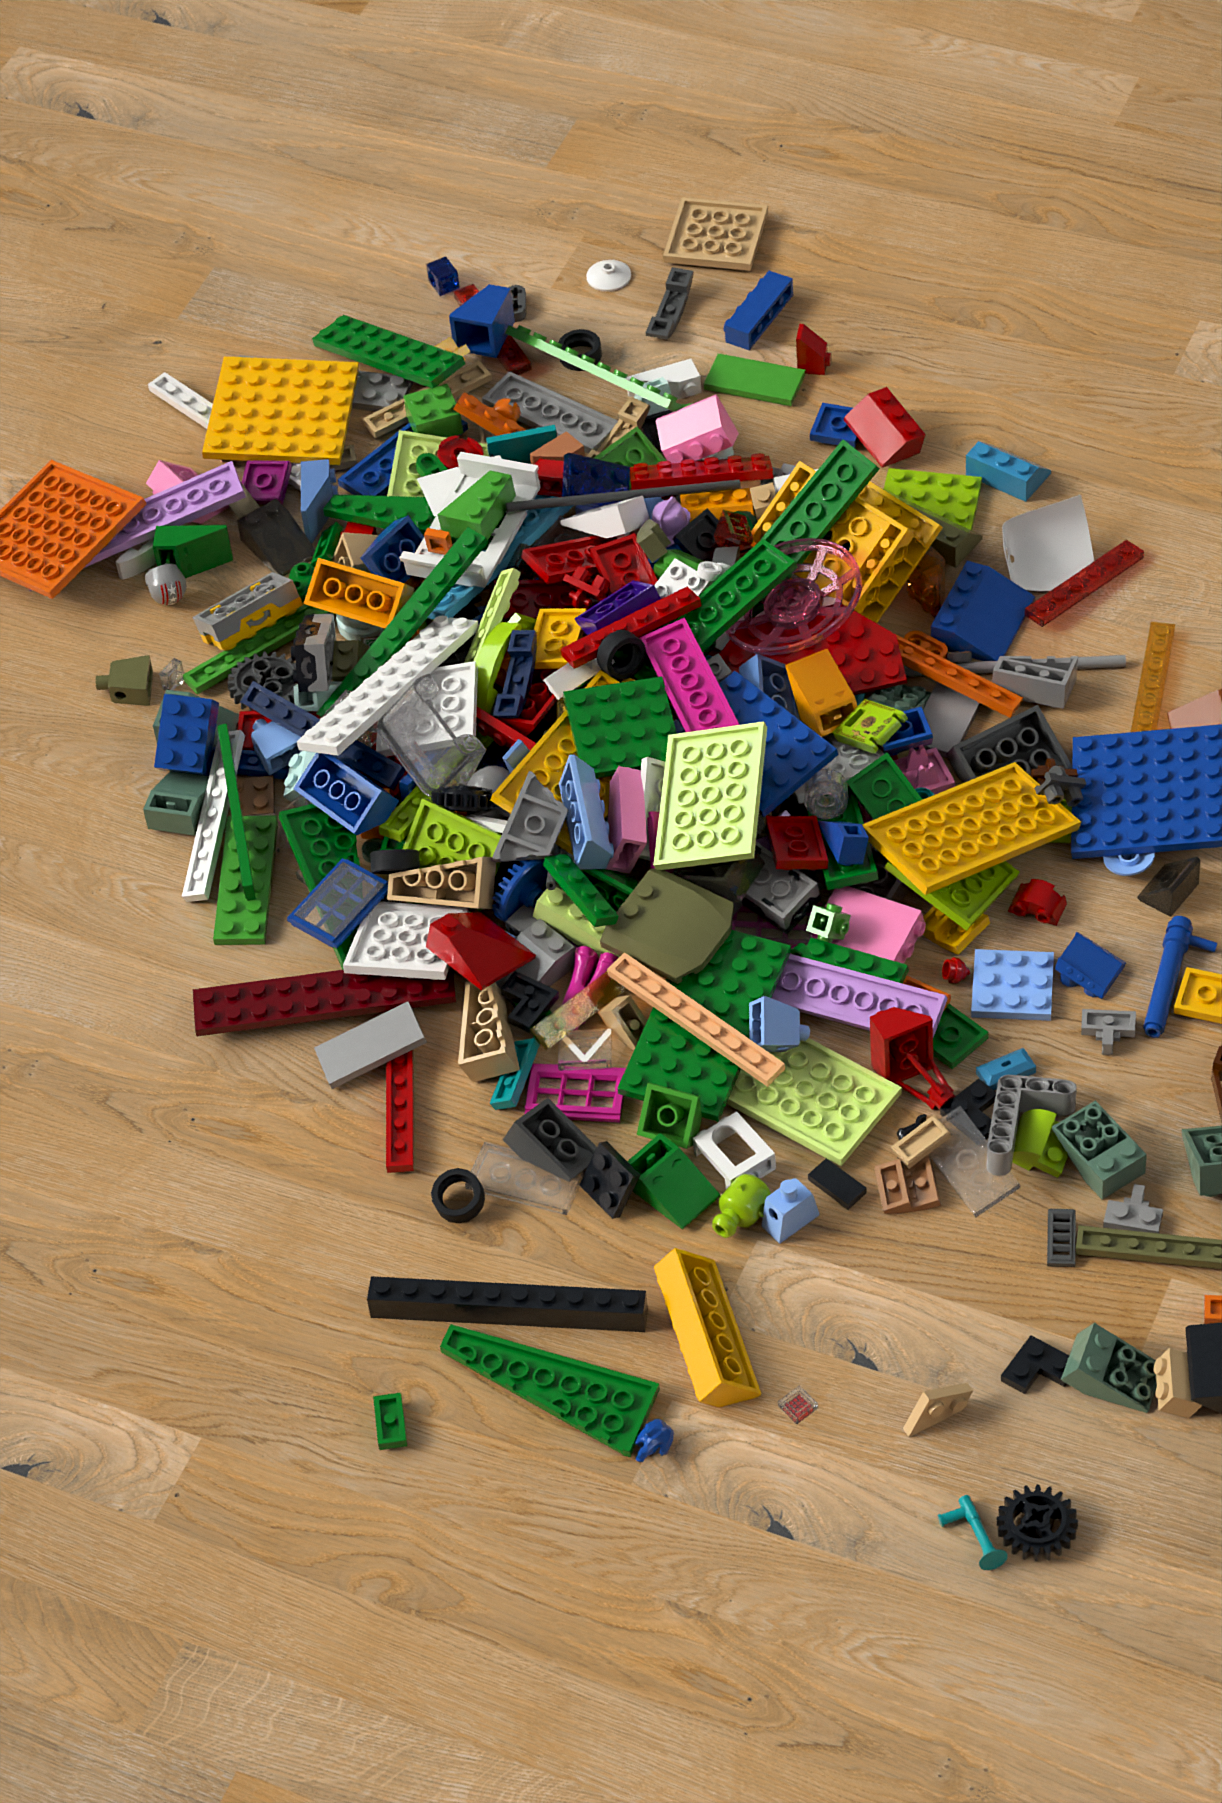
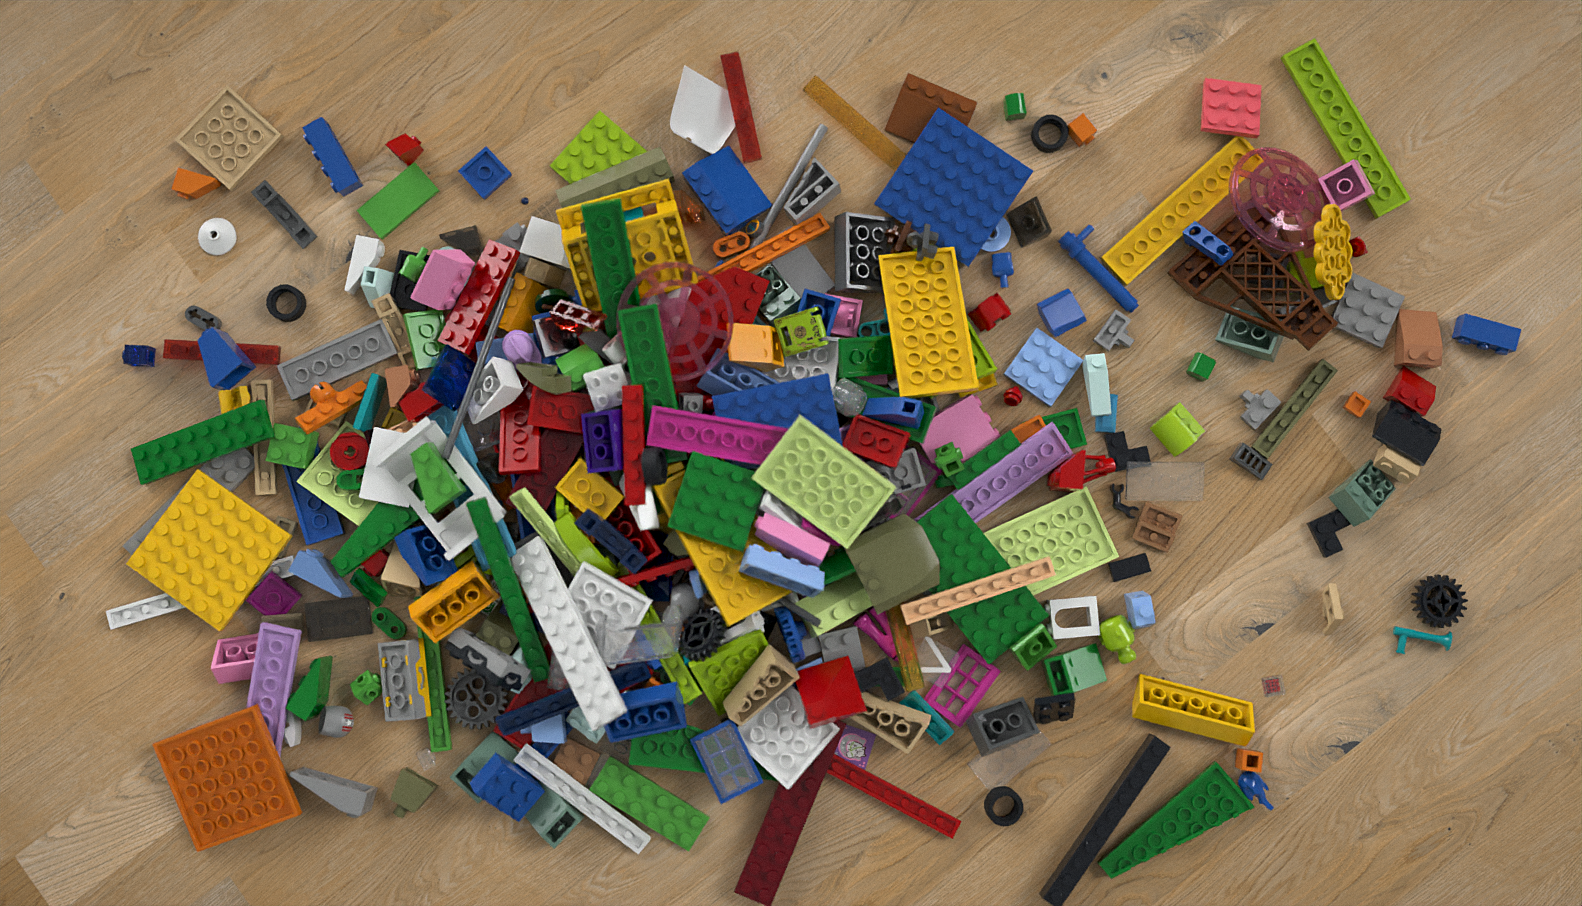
camera: 65 degrees left, 35 degrees up
green tile [217,724,256,901] -> none
light grey tile [314,1002,427,1089] -> none
black tyre [370,849,420,874] -> none
orange plate [424,528,453,555] -> none
light grey wing [492,771,568,862] -> none
plate [505,325,684,412] -> none
green plate [543,854,619,927] -> none
red hips [563,566,610,608] -> none
white tile [697,561,723,581] -> none
light blue torso [749,996,810,1052] -> none
slope [844,387,926,468] -> none
tan tile [891,1115,952,1169] -> none
dark azure slope [966,441,1051,502] -> none
light grey beam [986,1075,1077,1176] -> none
sand green slope [1052,1101,1147,1200] -> none
none -> orange slope [171,168,221,200]
none -> light grey slope [290,767,378,818]
none -> bright green brick [350,669,383,705]
none -> clear smoke slope [439,225,484,257]
none -> sticker [834,725,876,769]
none -> blue piece [991,252,1014,288]
none -> light aqua slope [1082,353,1111,417]
none -> green piece [1186,352,1216,382]
none -> orange brick [1235,748,1263,772]

